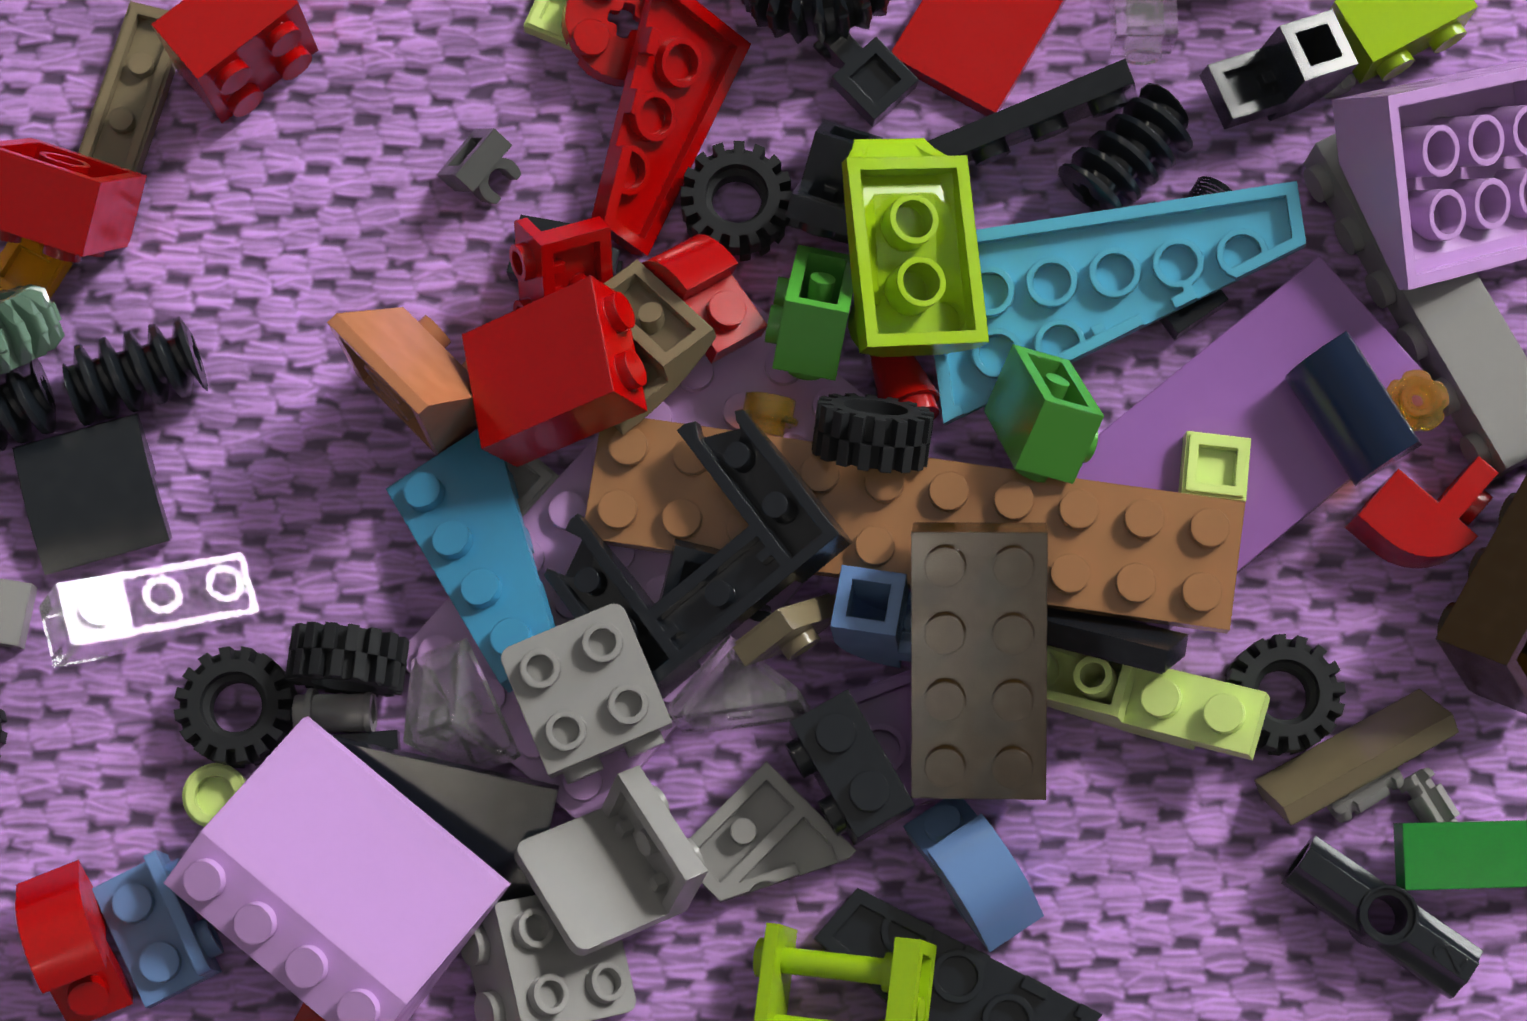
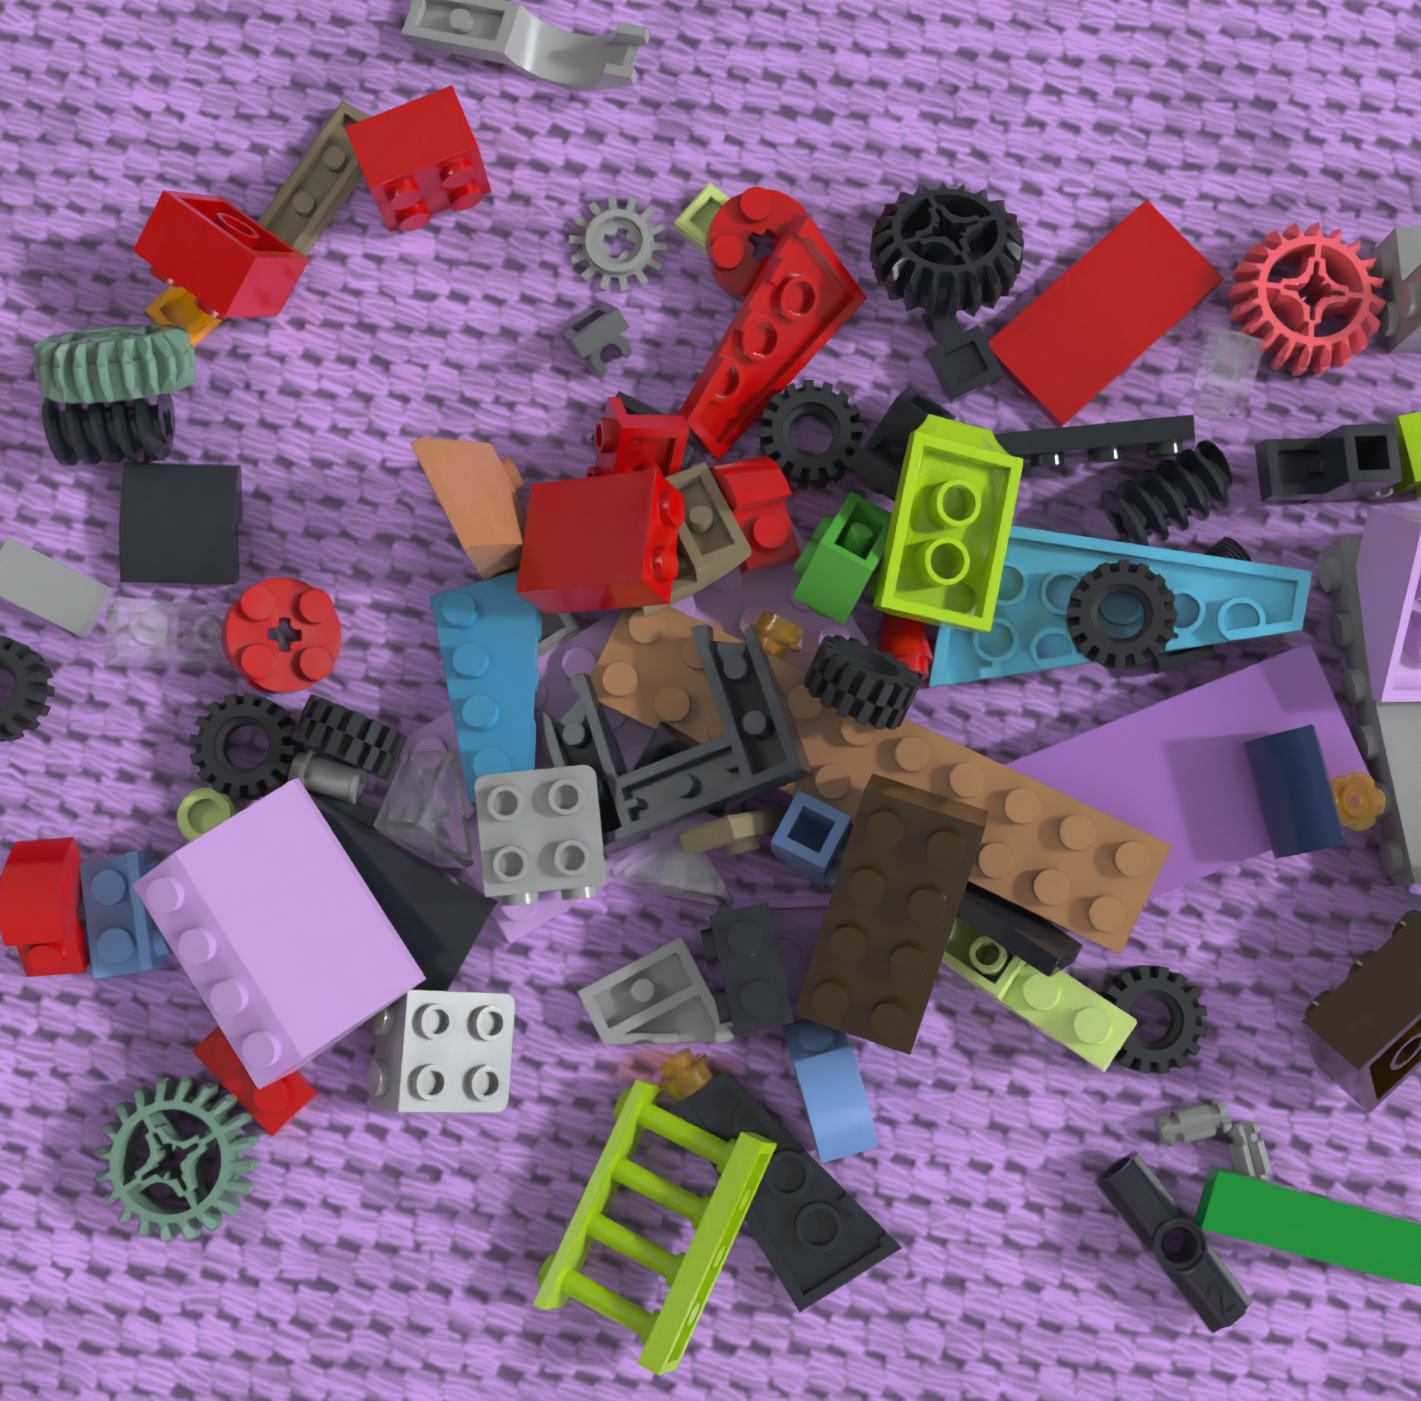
camera: 20 degrees right, 5 degrees up
black piece [62,316,208,426] -> none
light grey bracket [514,765,708,956] -> none
bright green brick [984,344,1104,484] -> none
yellowish green tile [1178,431,1251,502] -> none
dark tan tile [1254,689,1459,826] -> none
red brick [1344,456,1499,568] -> none
none -> red plate [221,577,342,695]
none -> light grey gear [568,196,668,293]
none -> clear yellow plate [657,1048,713,1102]
none -> black tyre [1066,560,1177,670]

